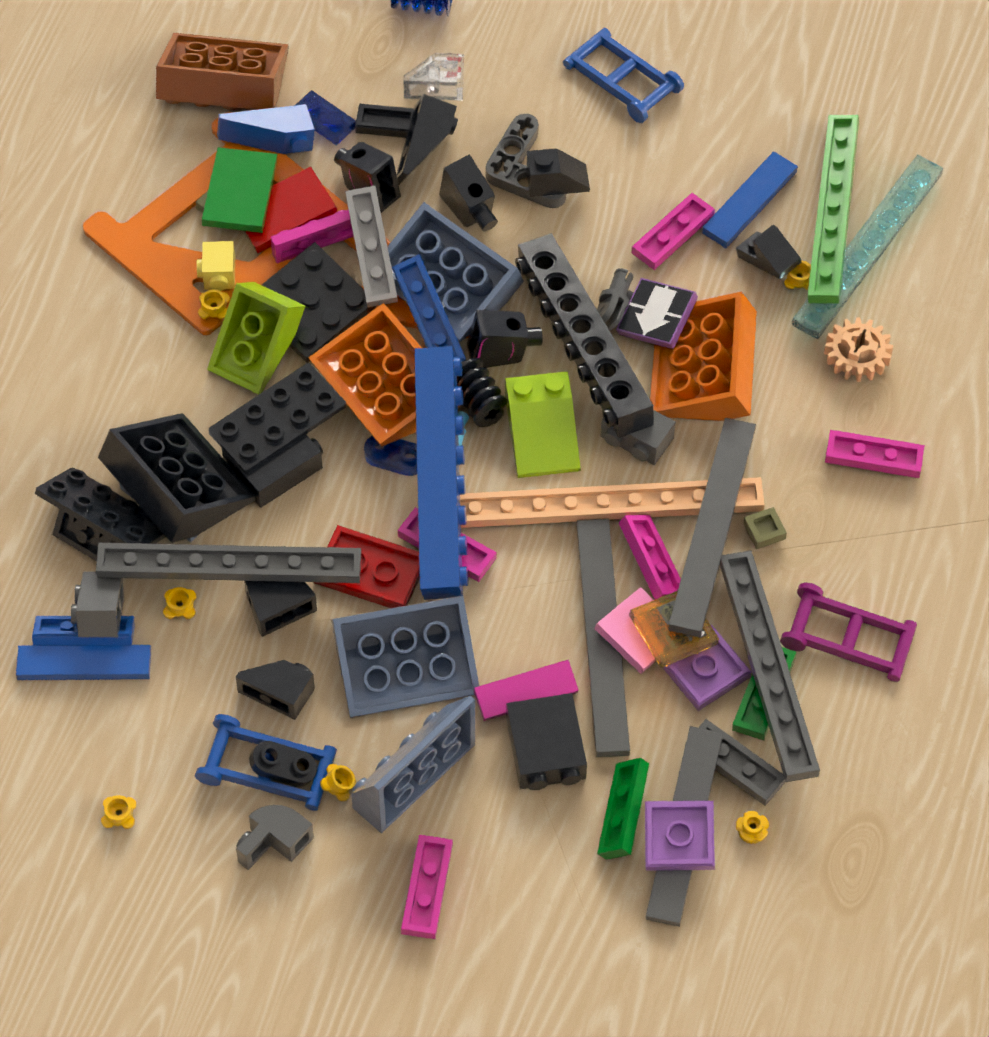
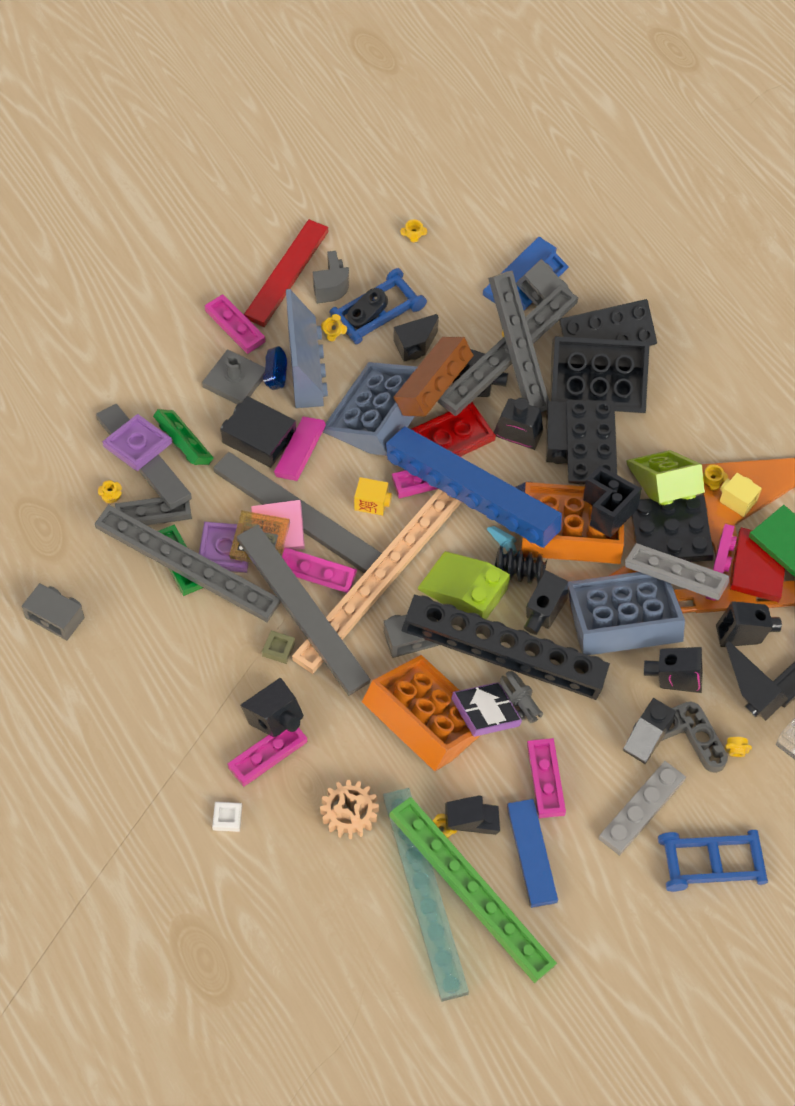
camera: 130 degrees right, 0 degrees up
blue tile [392,254,467,362] -> none
magenta piece [780,582,917,682] -> none
none -> dark grey brick [22,583,85,641]
none -> dark grey tile [202,349,268,404]
none -> white tile [212,802,242,832]
none -> black torso [240,678,304,737]
none -> red tile [244,219,329,327]
none -> clear blue plate [263,346,287,390]
none -> yellow brick [354,477,392,516]
none -> dark orange brick [394,337,474,417]
none -> dark grey plate [488,271,549,412]
none -> black torso [494,398,543,450]
none -> black brick [583,466,642,538]
none -> light grey plate [599,761,686,856]
none -> yellow plate [724,737,752,757]

